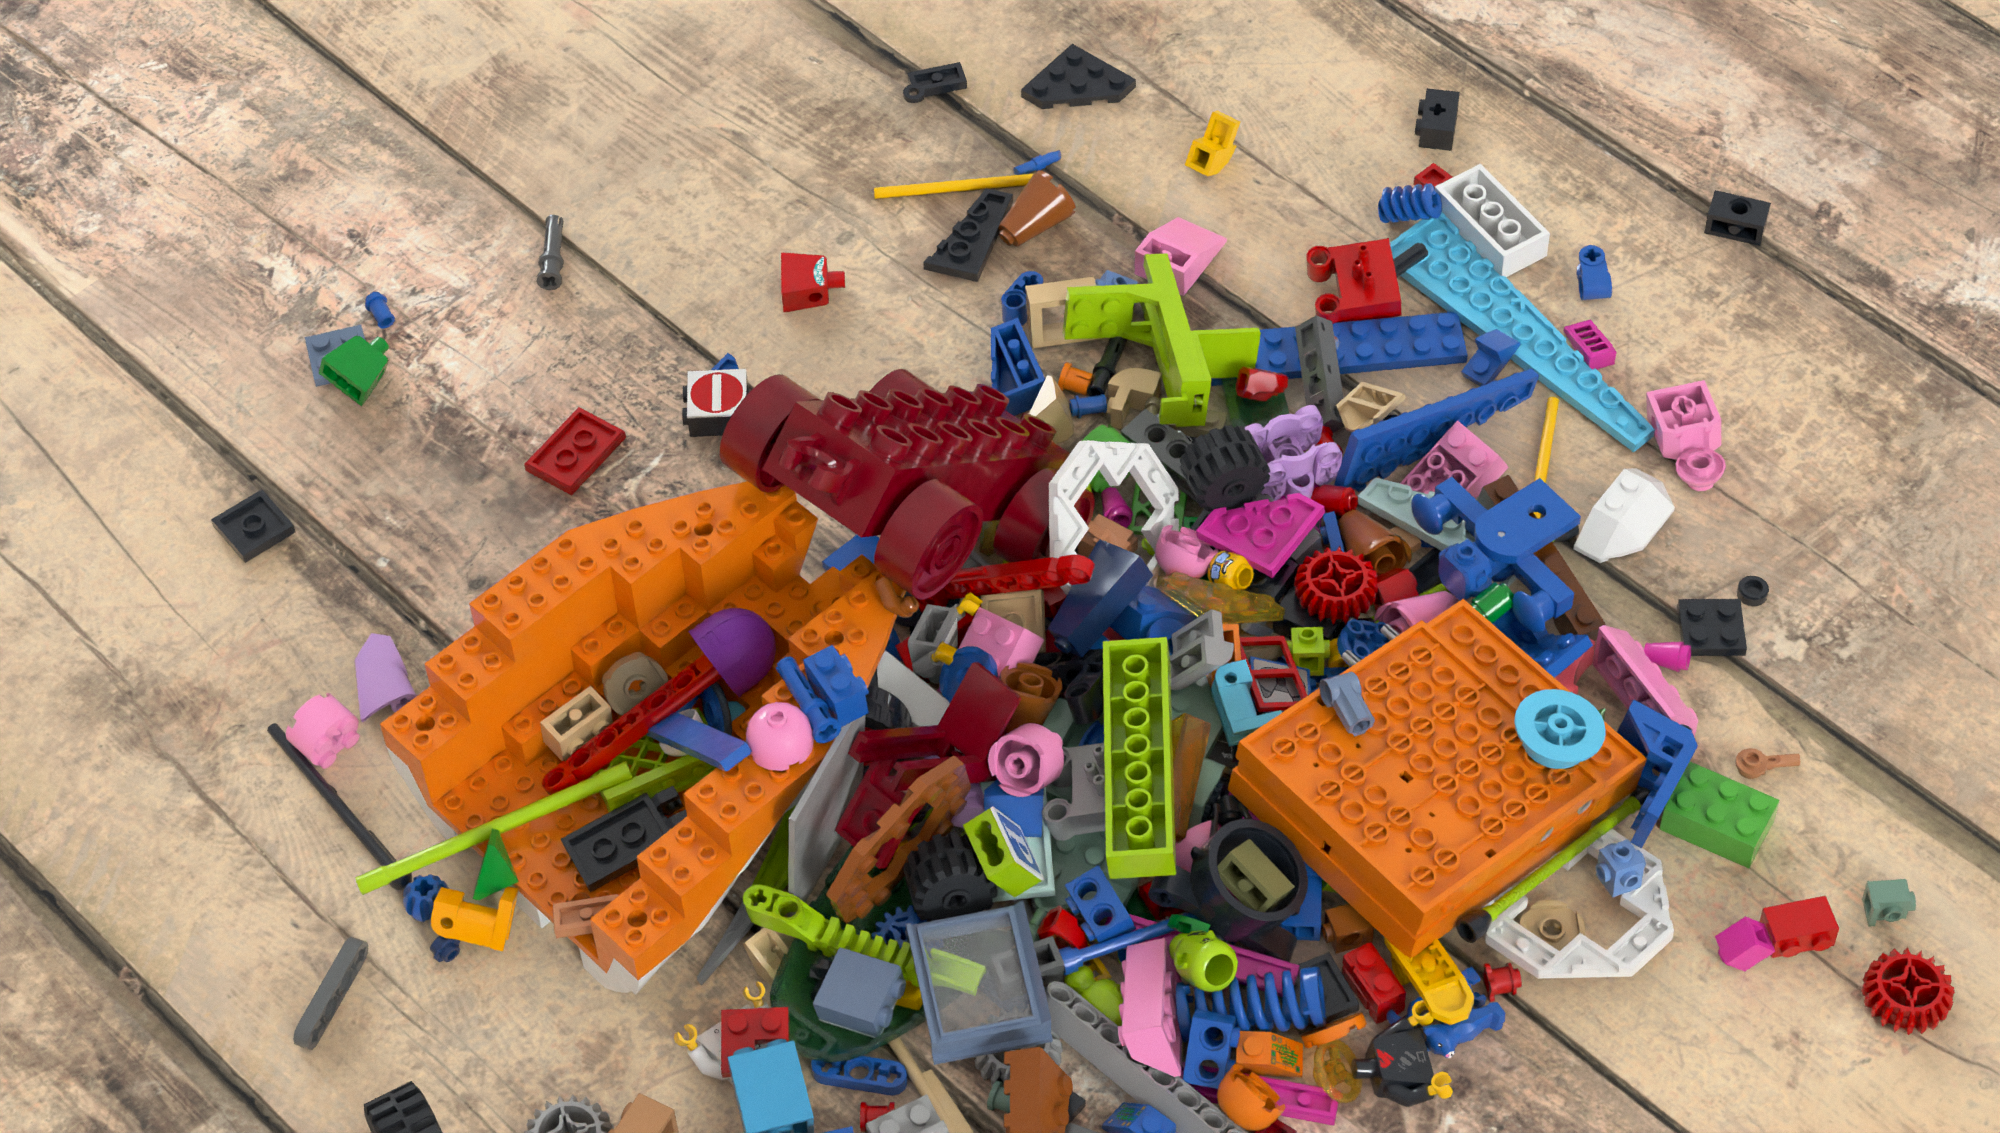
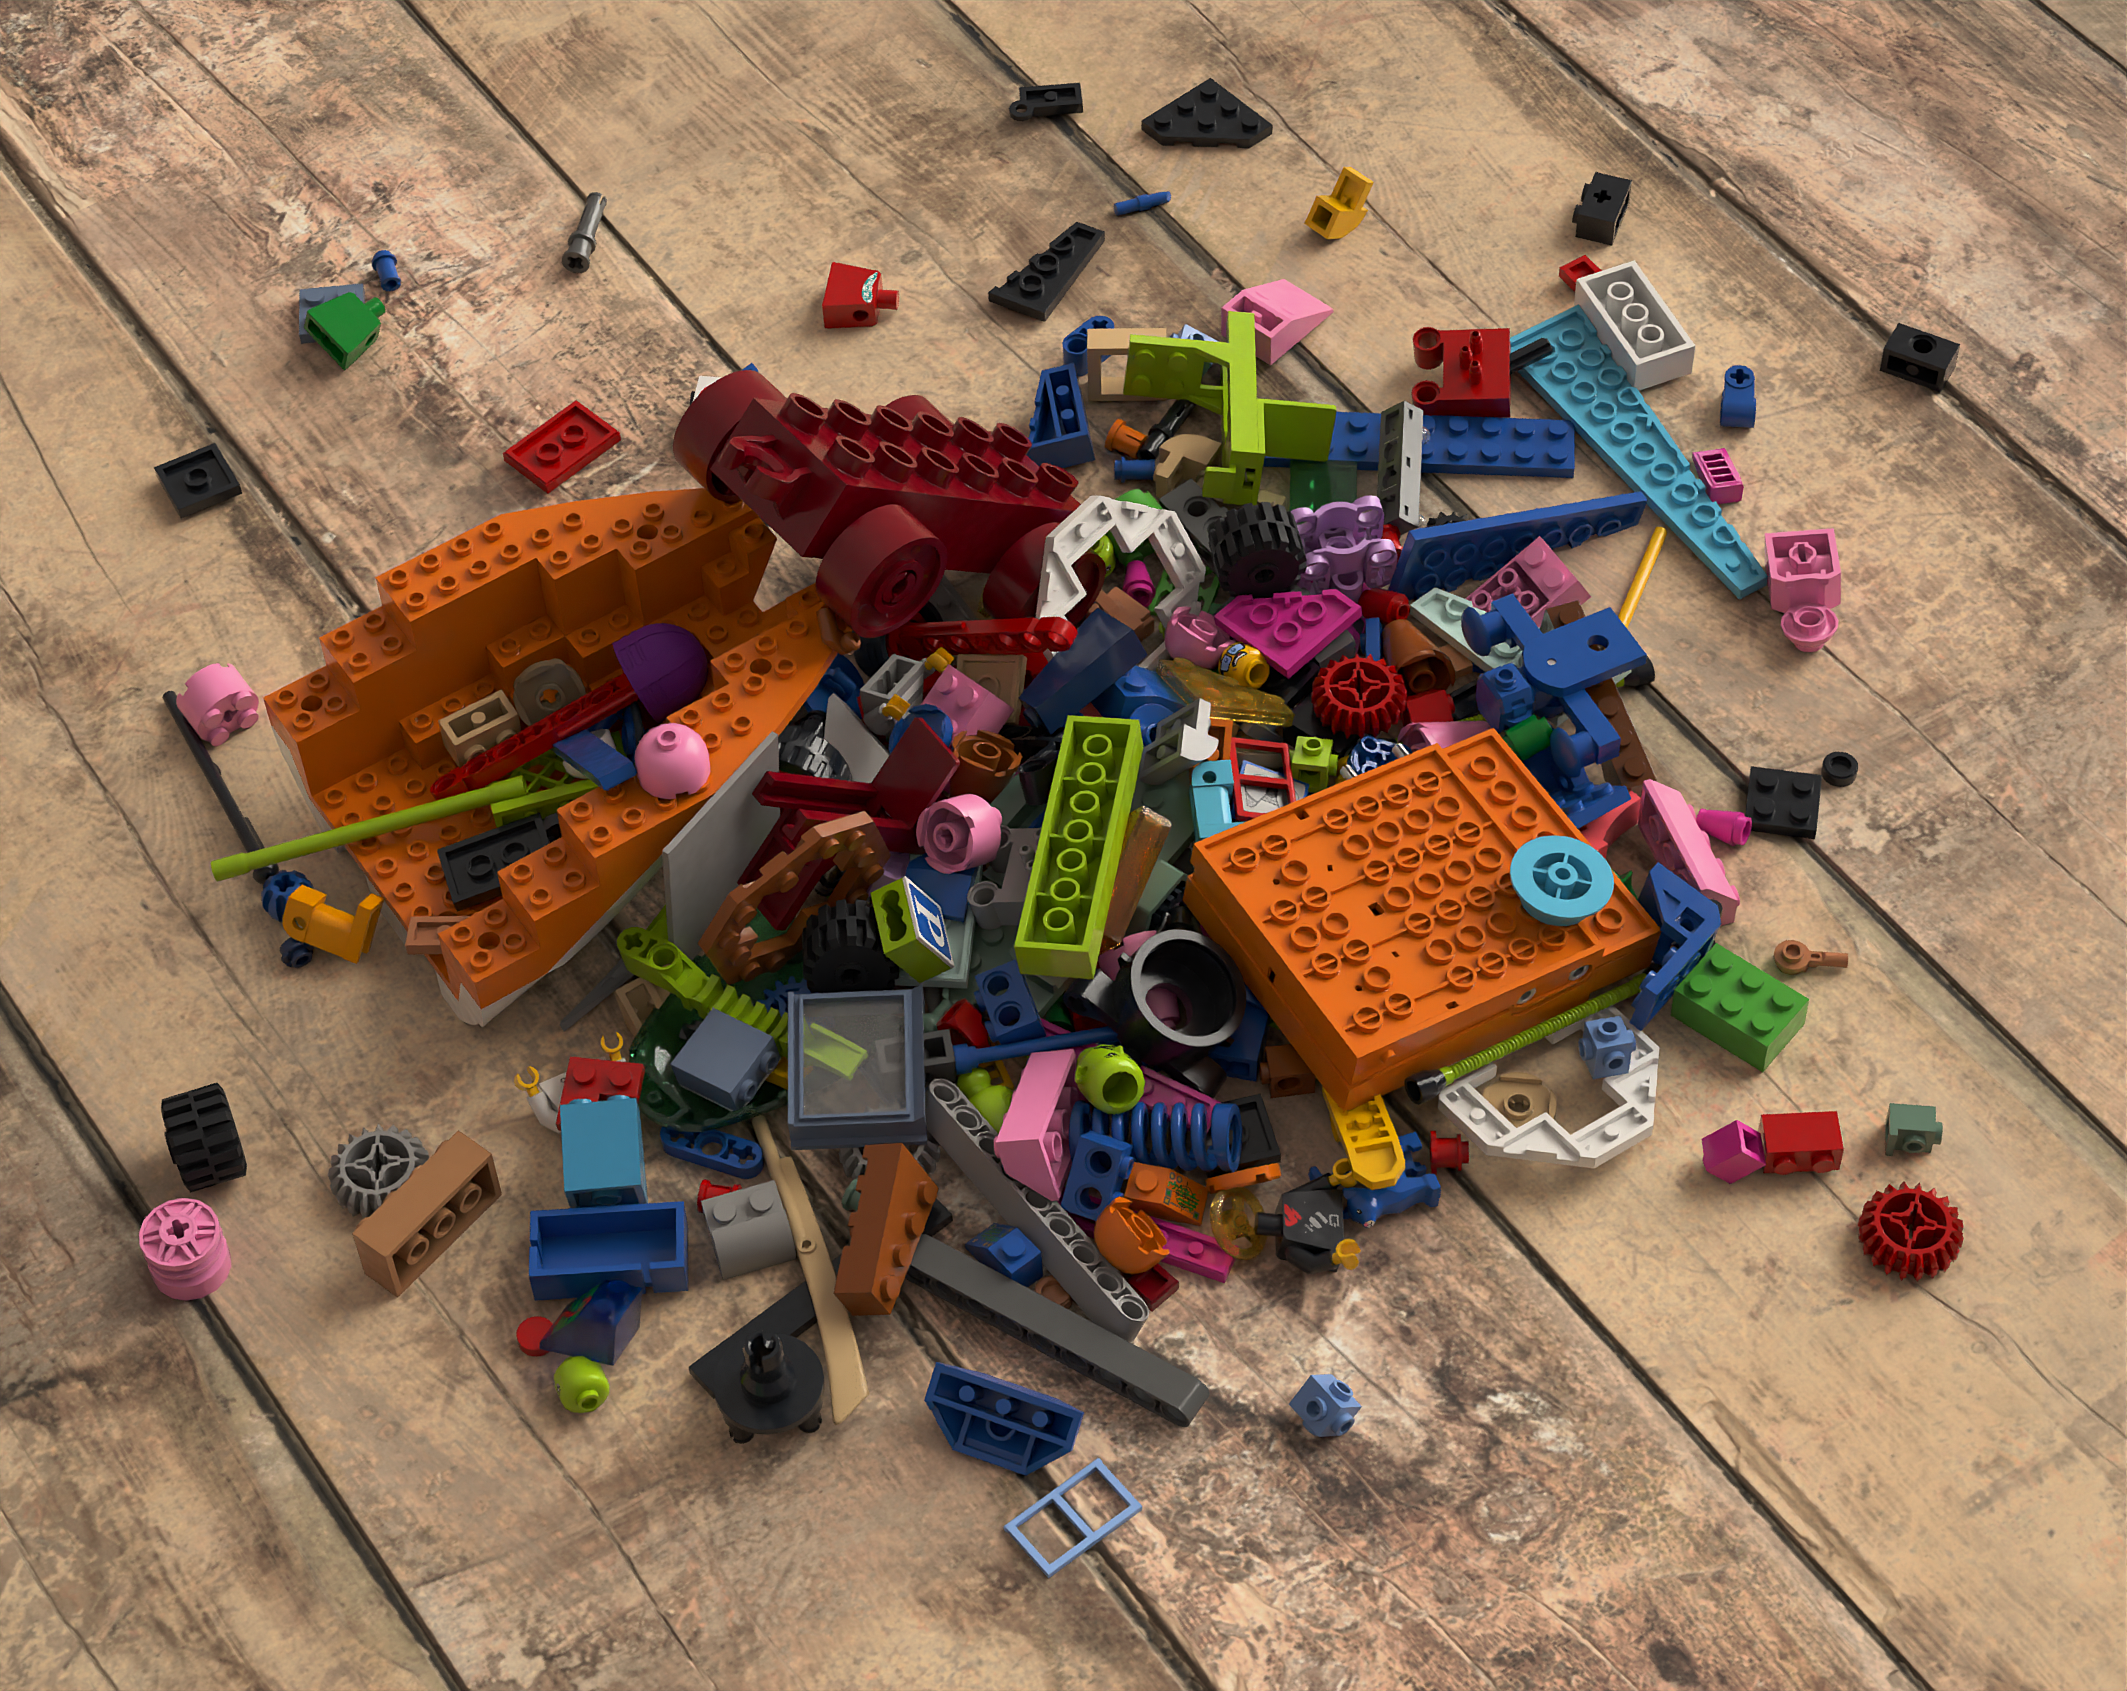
camera: 10 degrees right, 0 degrees up
dark grey beam [293,937,368,1050] -> none
lavender panel [355,633,416,722] -> none
green slope [473,828,519,900] -> none
blue pin [776,657,841,743] -> none
blue brick [803,645,869,727] -> none
yellow piece [874,173,1035,199] -> none
dark orange cone [999,170,1076,247] -> none
tan slope [1029,376,1074,444] -> none
green tile [1167,914,1210,933] -> none
olive brick [1217,839,1295,912] -> none
red rock [1236,366,1288,402] -> none
sand blue piece [1319,672,1375,736] -> none
tan slope [1336,382,1406,433] -> none
red brick [1342,942,1407,1024] -> none
blue piece [1378,183,1442,223] -> none
blue slope [1461,329,1521,387] -> none
white wedge [1573,468,1675,563] -> none

